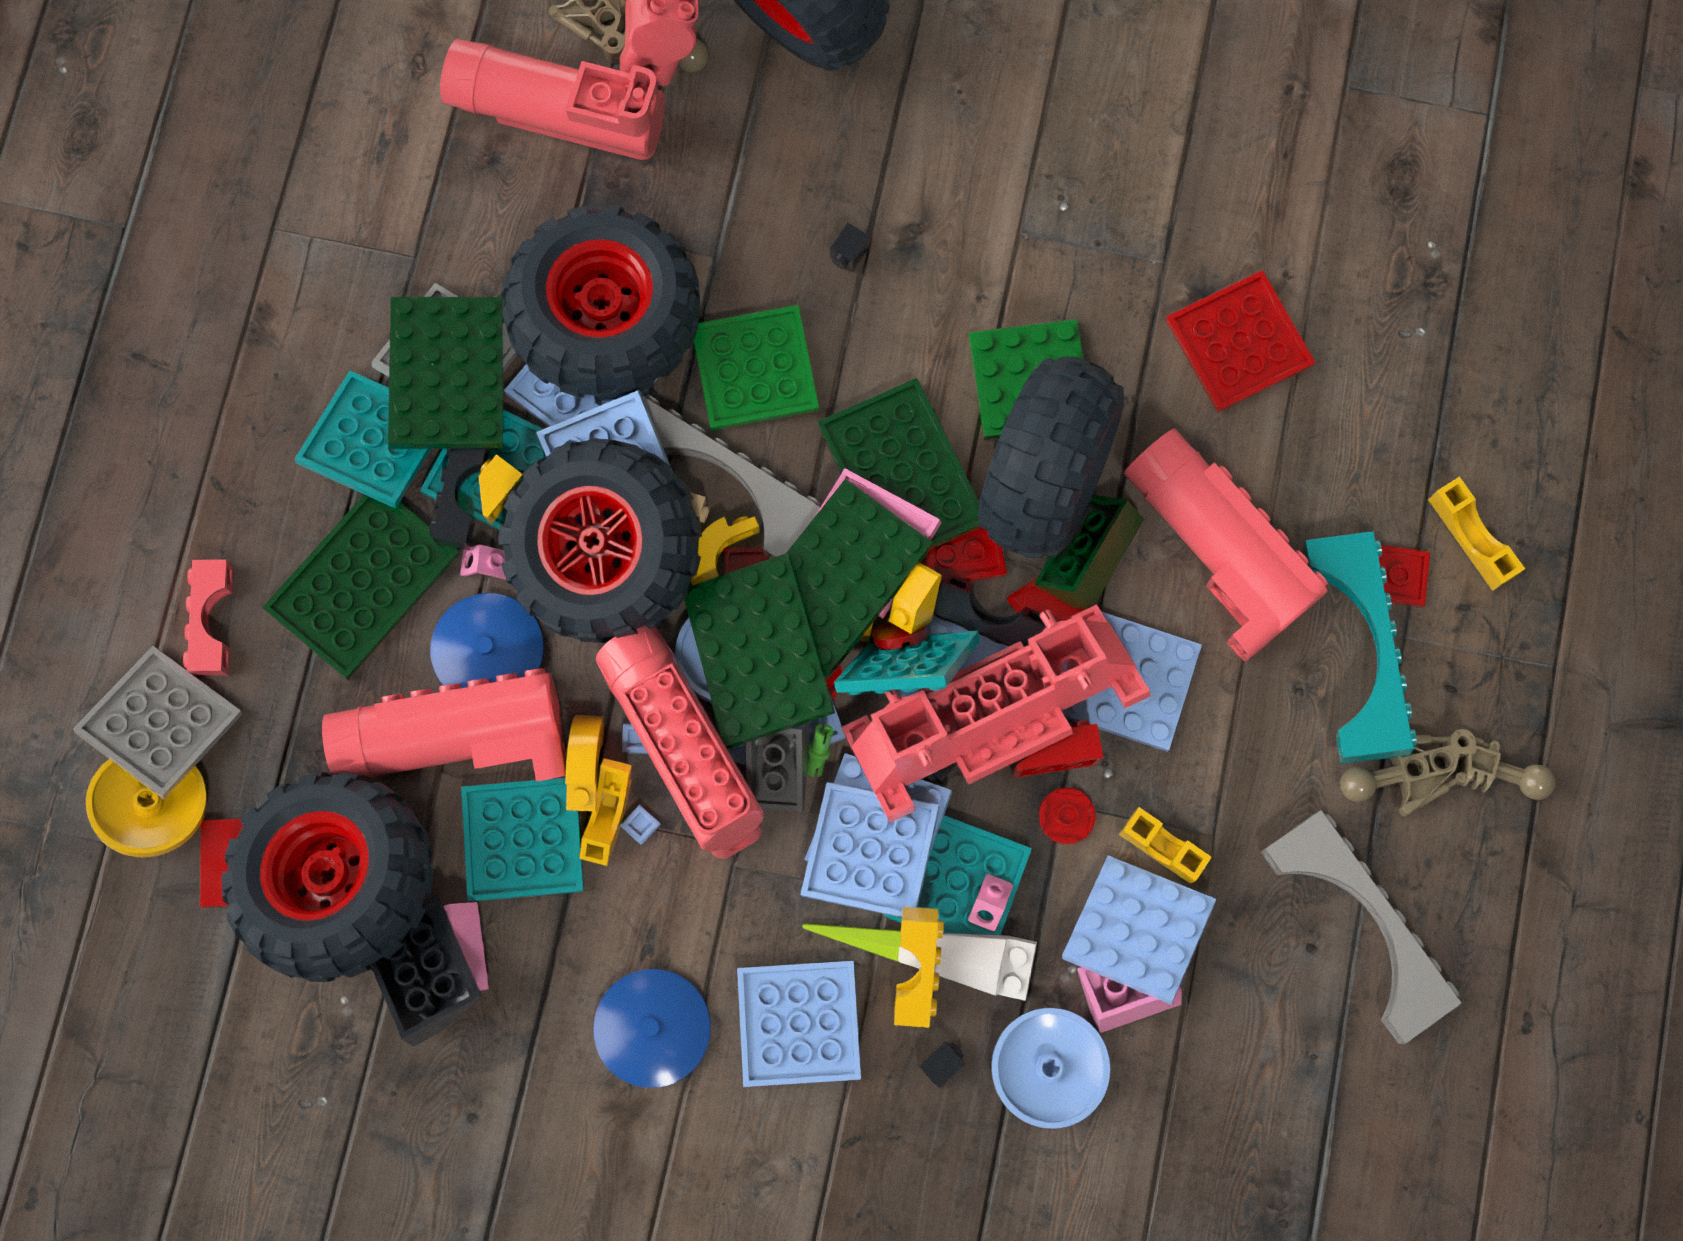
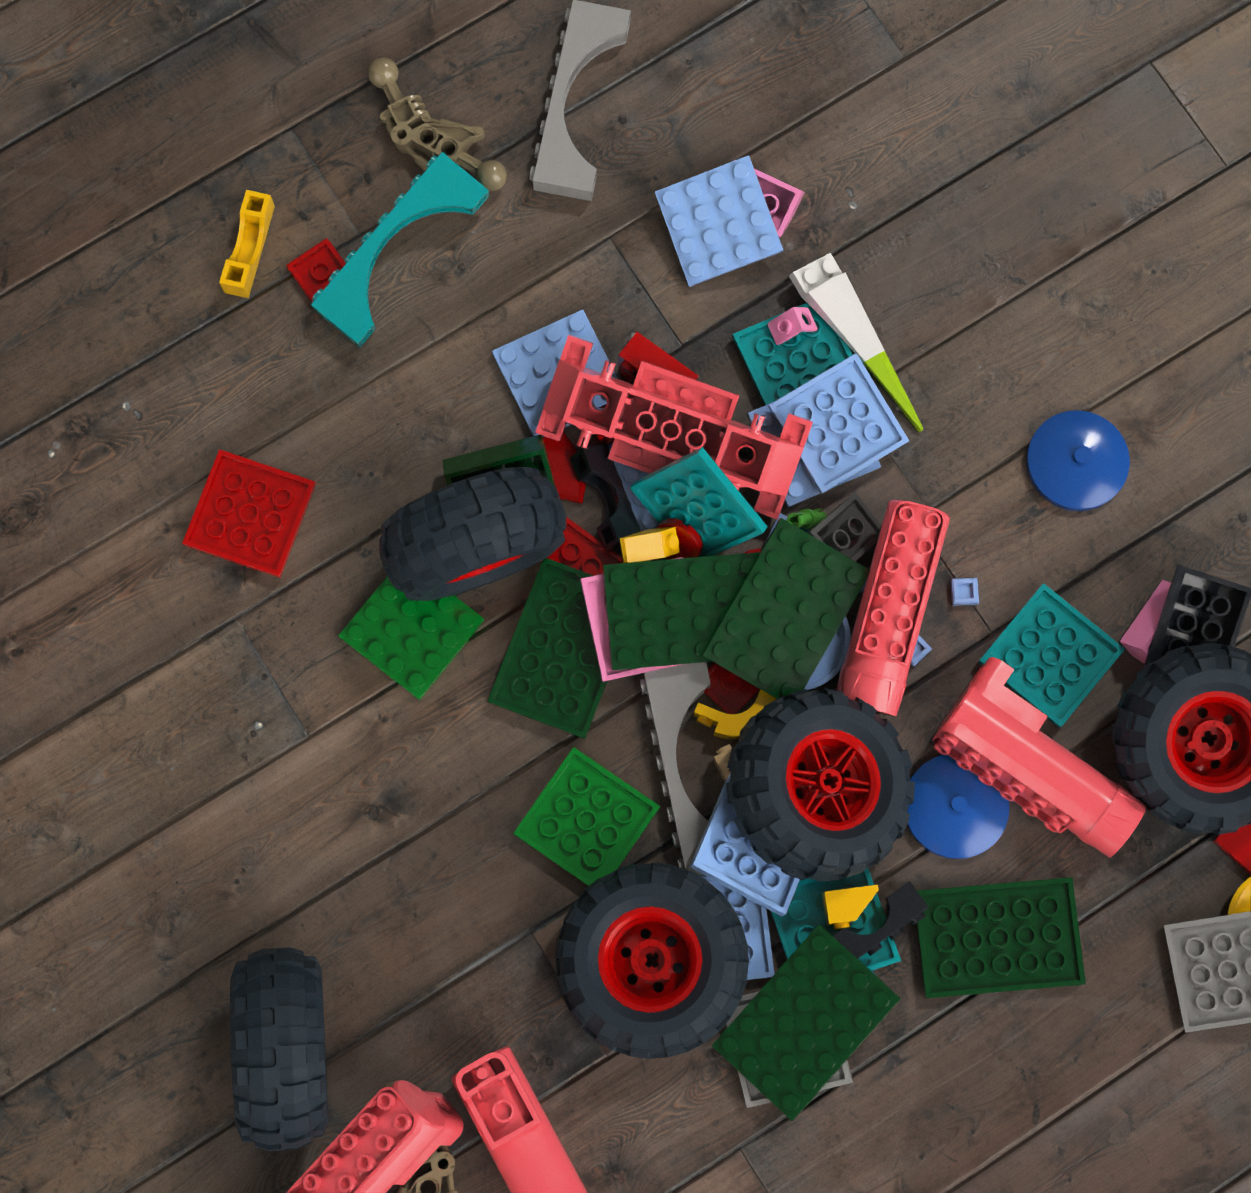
camera: 135 degrees left, 0 degrees up
coral arch [183,560,234,676] -> none
teal plate [295,370,431,509] -> none
bright pink bracket [460,545,506,580] -> none
yellow arch [565,715,604,811] -> none
yellow arch [579,758,632,866] -> none
light blue plate [737,961,861,1087] -> none
black brick [830,223,871,272] -> none
yellow arch [894,907,944,1027] -> none
black brick [918,1042,965,1088] -> none
light blue dish [991,1008,1110,1128] -> none
red tile [1038,787,1096,845] -> none
yellow arch [1119,807,1212,884] -> none
coral piece [1124,428,1328,662] -> none

